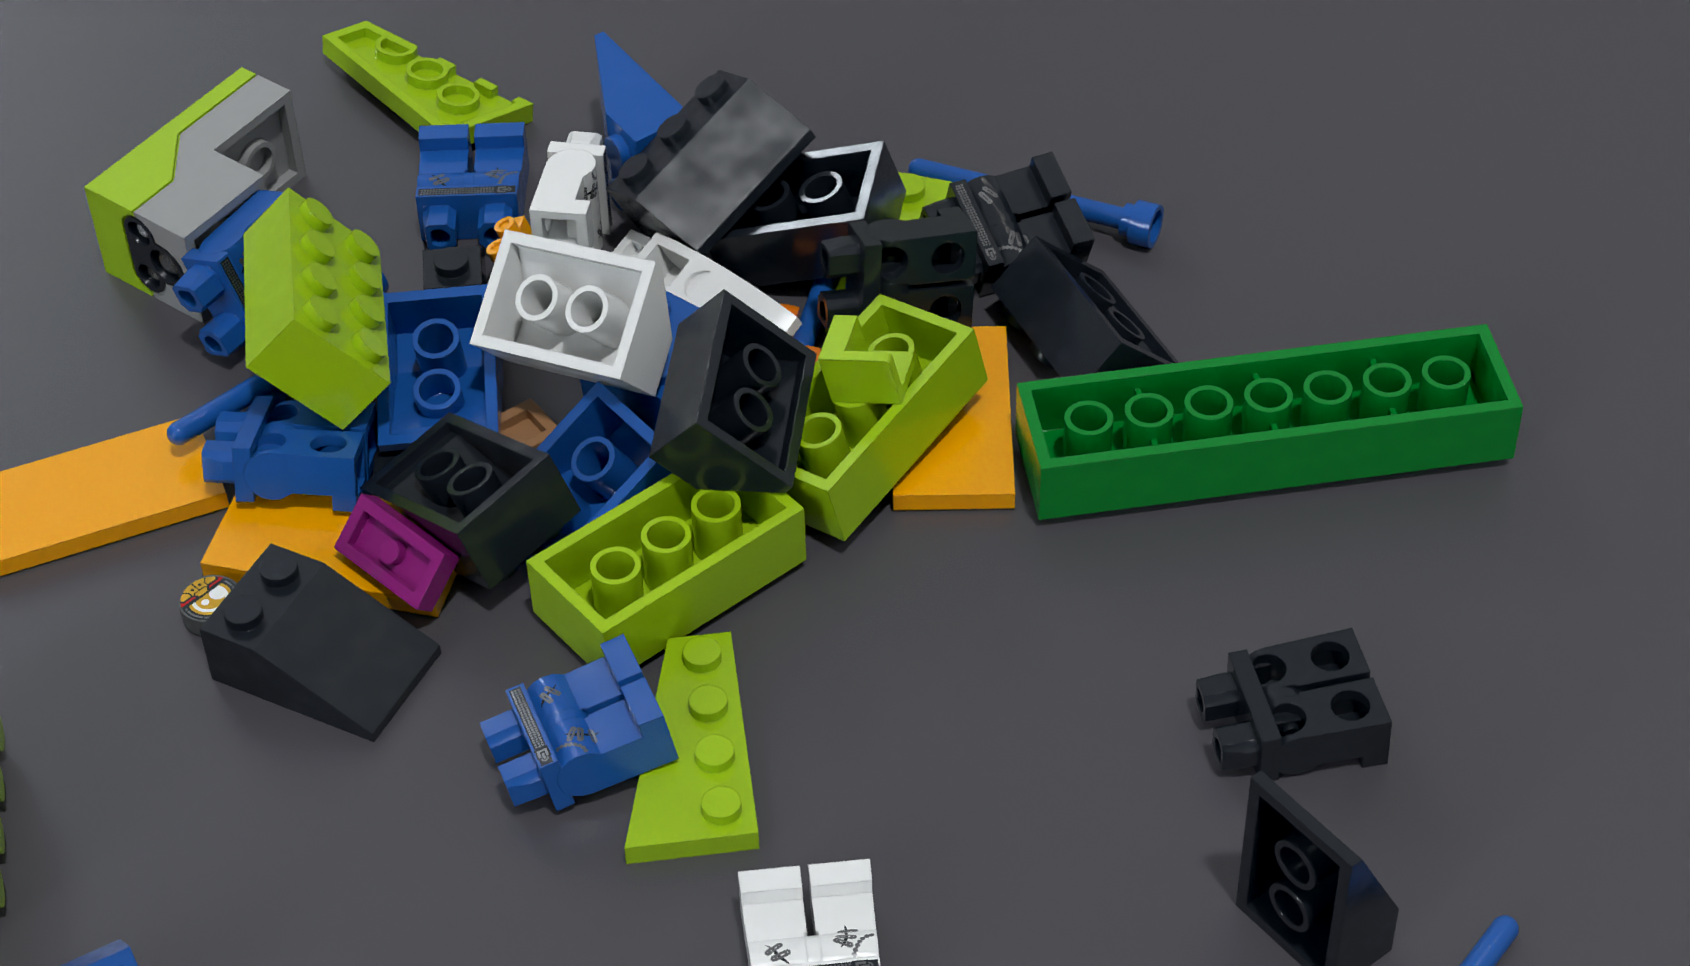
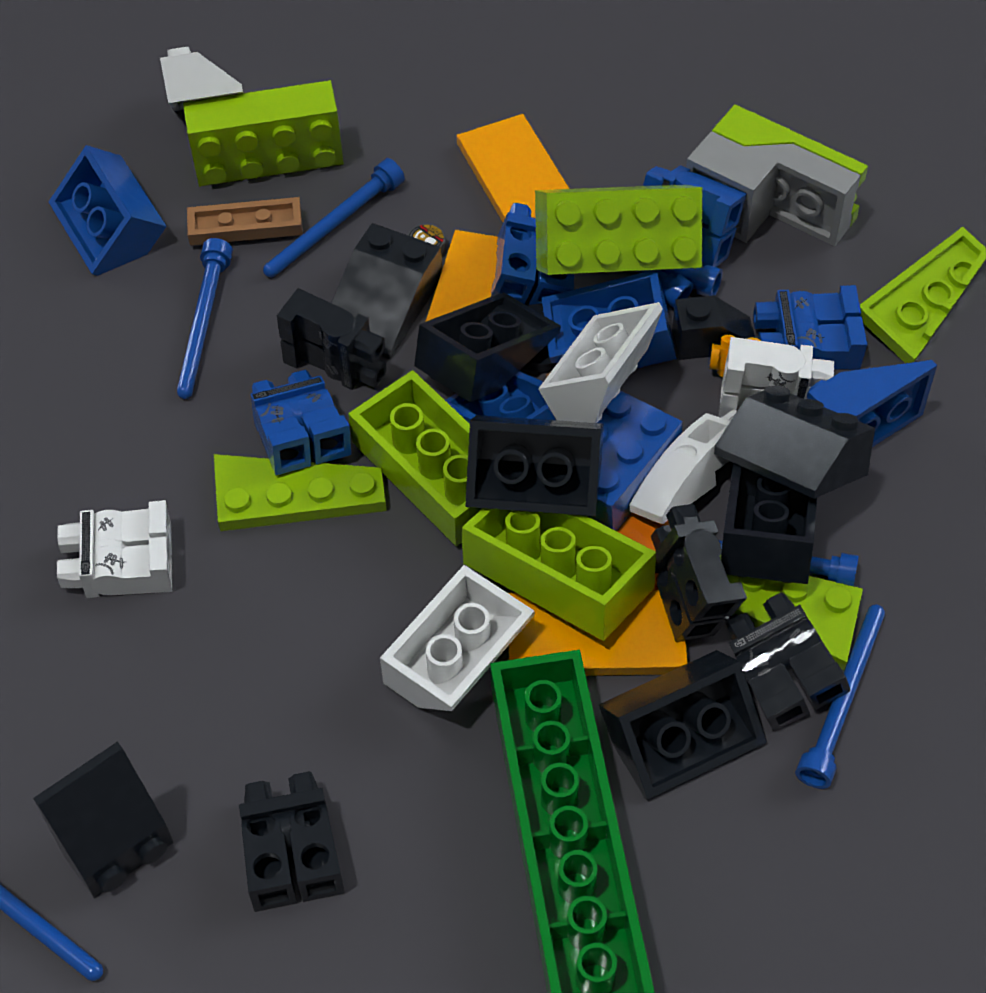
camera: 90 degrees right, 10 degrees up
magenta plate [334,494,460,612] -> none
lime panel [818,315,916,405] -> none
none -> blue piece [177,238,233,399]
none -> medium nougat plate [187,197,303,245]
none -> blue piece [263,158,405,278]
none -> black hips [276,288,387,390]
none -> white slope [380,565,535,711]

